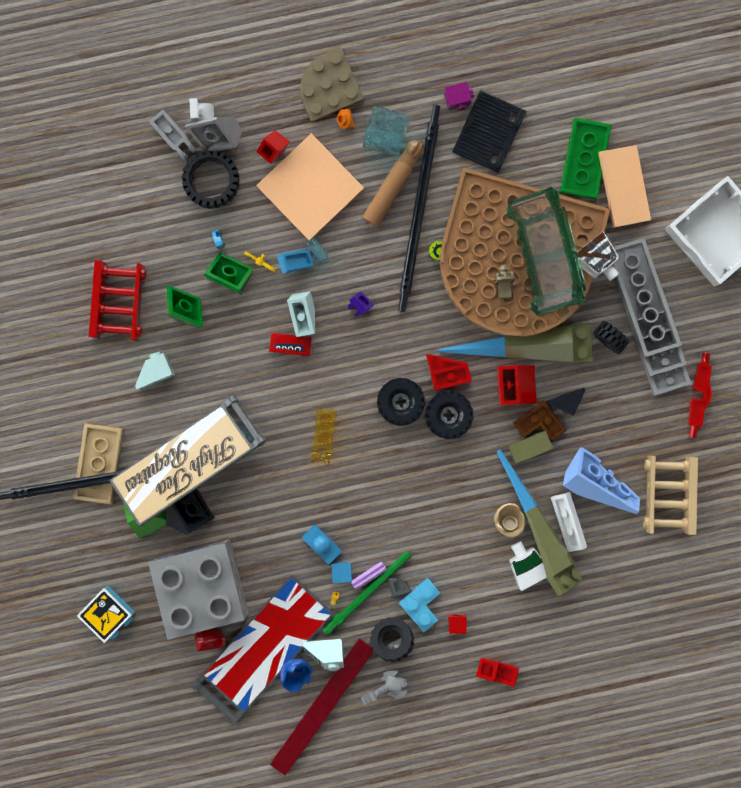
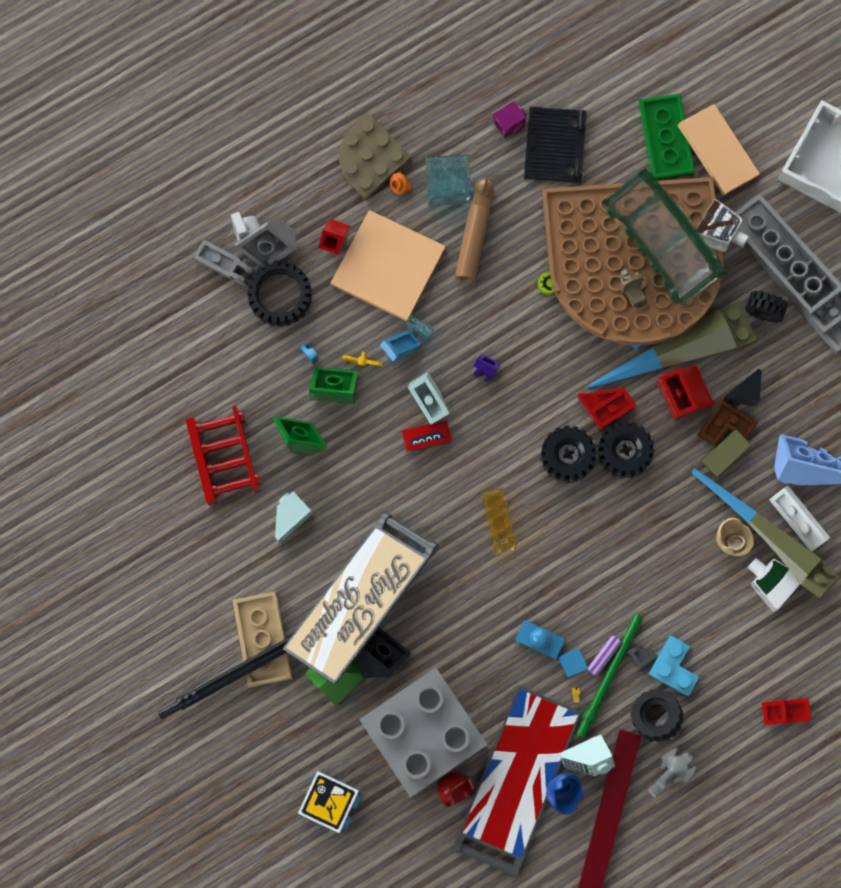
camera: 10 degrees left, 10 degrees down
black axle [398,105,441,312] -> none
red piece [448,614,467,634] -> none

